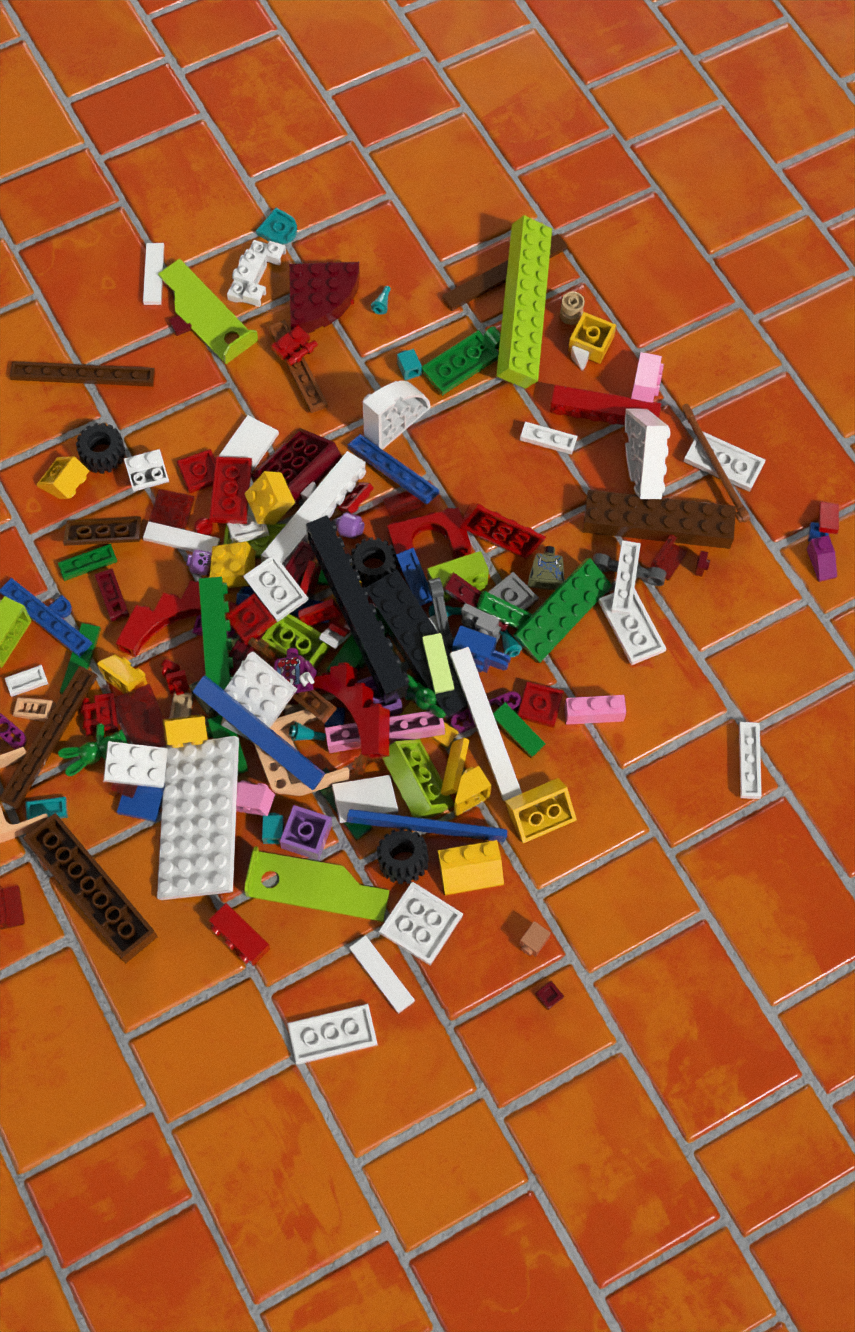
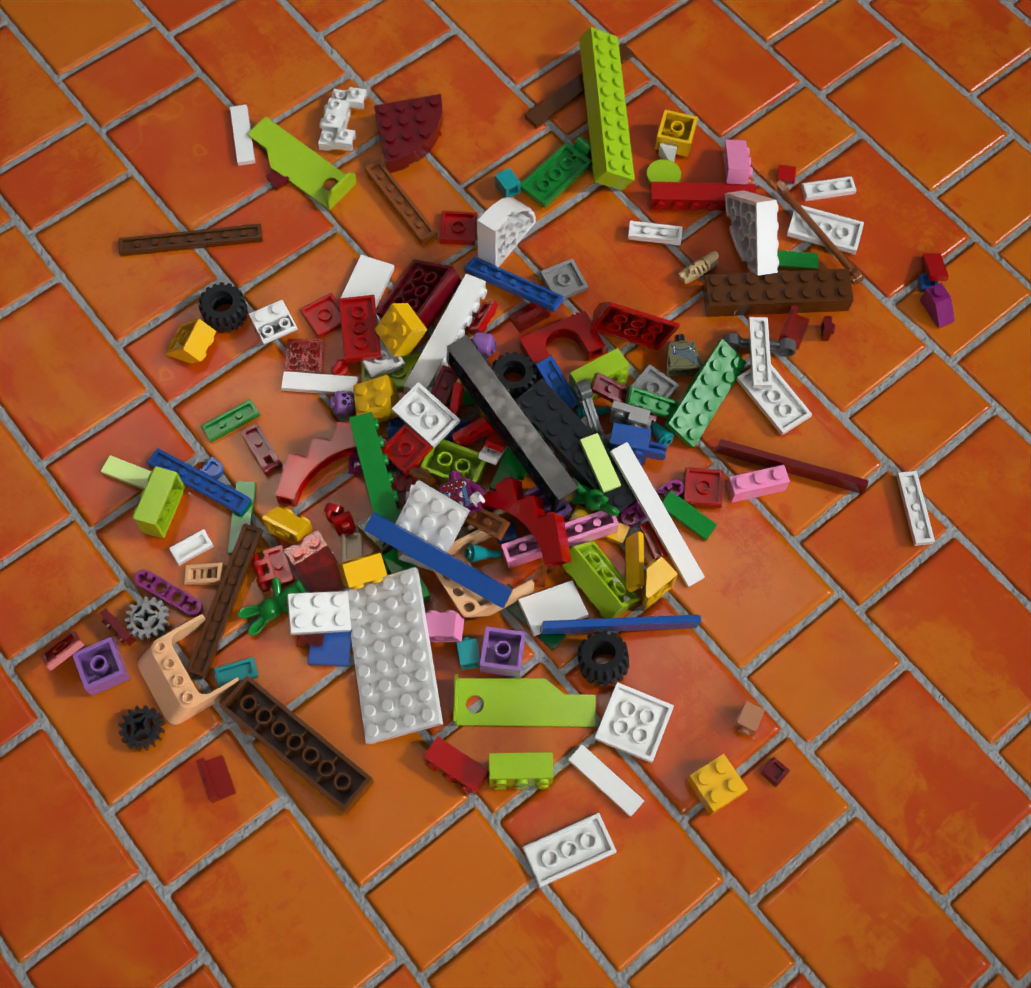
camera: 10 degrees left, 0 degrees up
reddish brown slope [63,517,141,546] -> none
teal tile [256,208,297,245] -> none
red plate [271,325,318,366] -> none
white slope [300,481,317,502] -> none
teal cone [371,286,391,315] -> none
yellow slope [437,840,504,895] -> none
yellow slope [505,778,577,843] -> none
tan wheel [560,291,585,325] -> none
none -> red tile [439,211,477,246]
none -> lime brick [489,752,554,790]
none -> light grey plate [540,258,588,300]
none -> red tile [639,521,669,560]
none -> lime tile [646,159,681,186]
none -> tan hinge [679,251,719,284]
none -> yellow brick [687,754,748,816]
none -> dark red tile [716,439,869,494]
none -> red tile [777,165,796,184]
none -> green tile [777,250,818,271]
none -> white tile [801,176,857,201]

